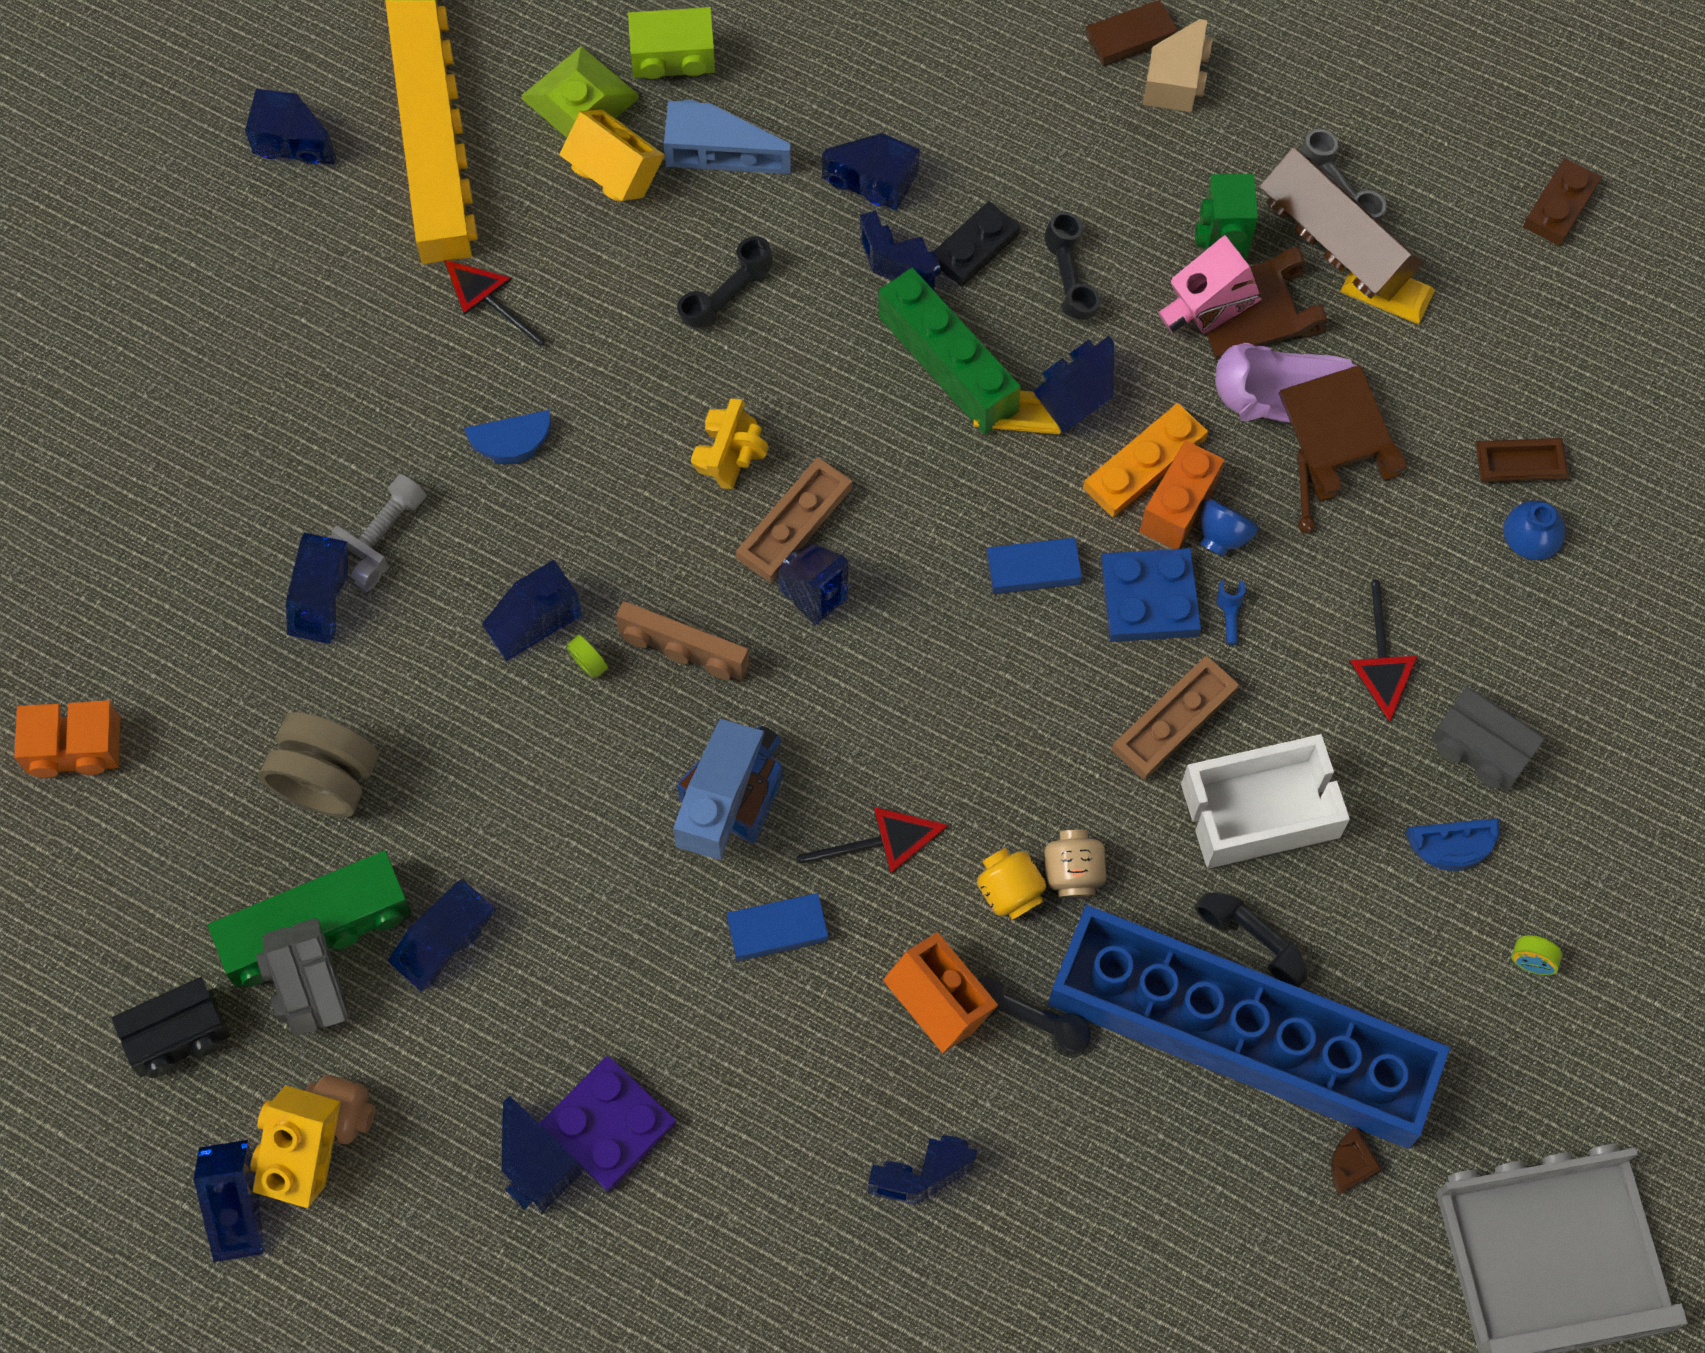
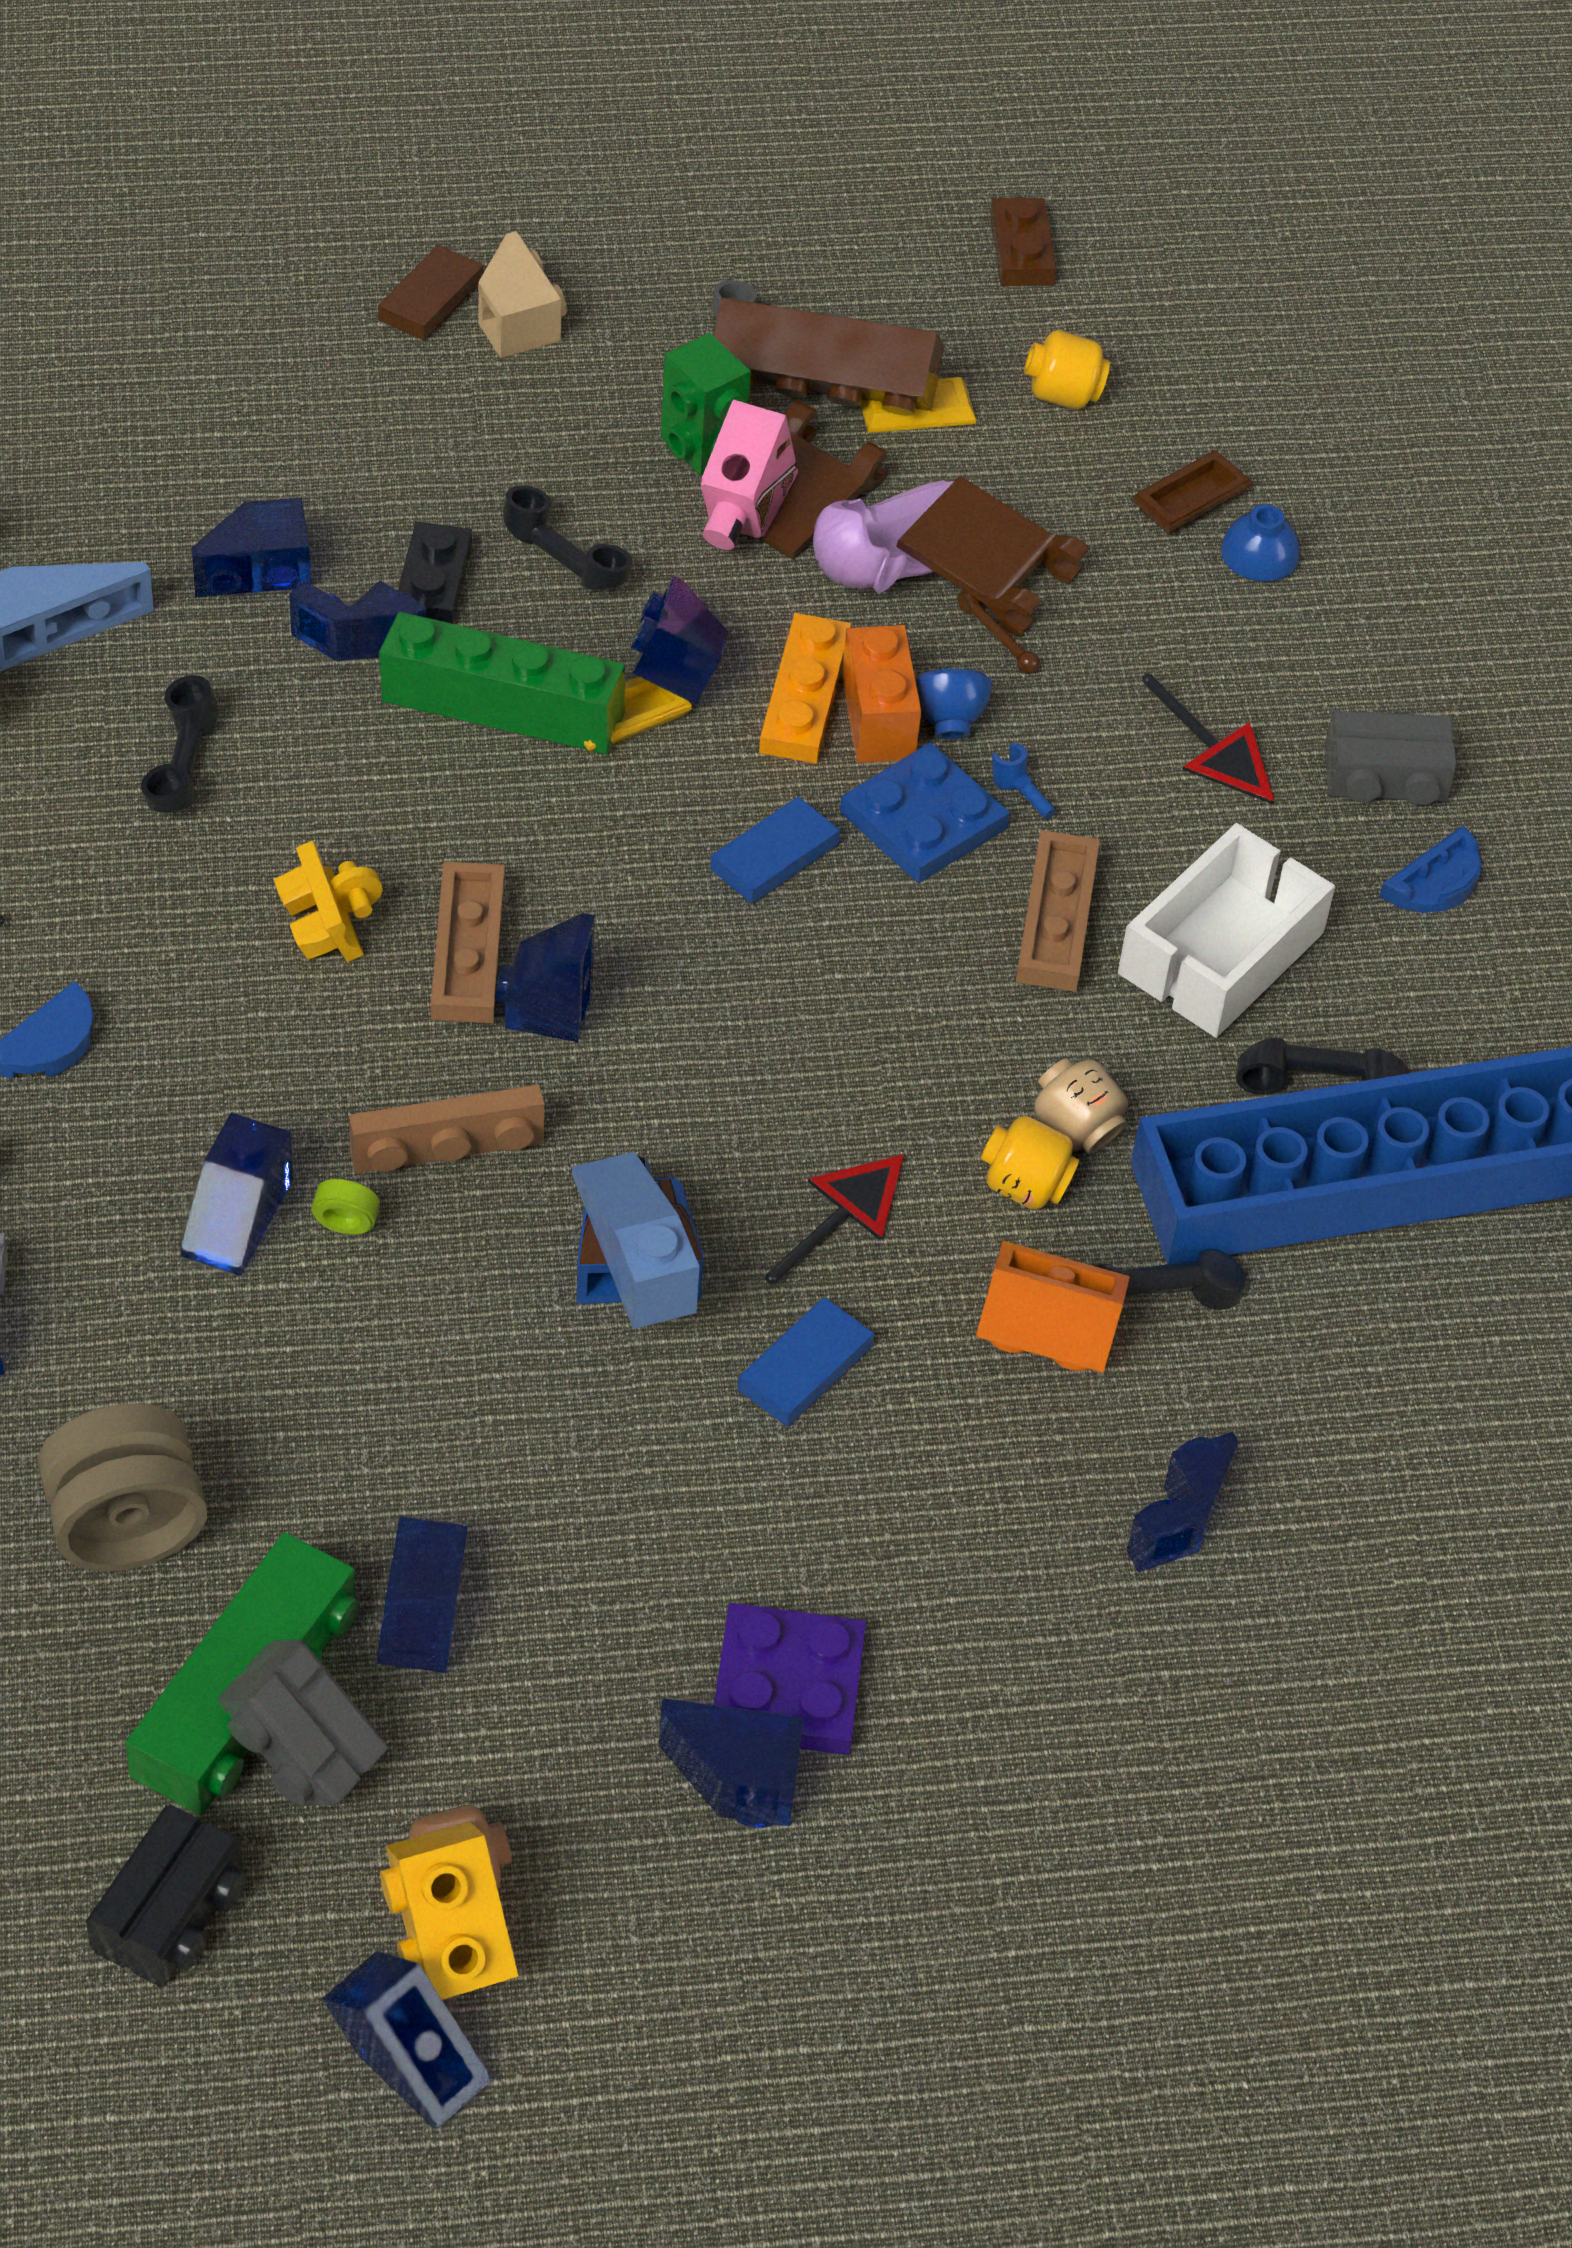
camera: 40 degrees left, 15 degrees down
none -> yellow head [1024,330,1110,410]

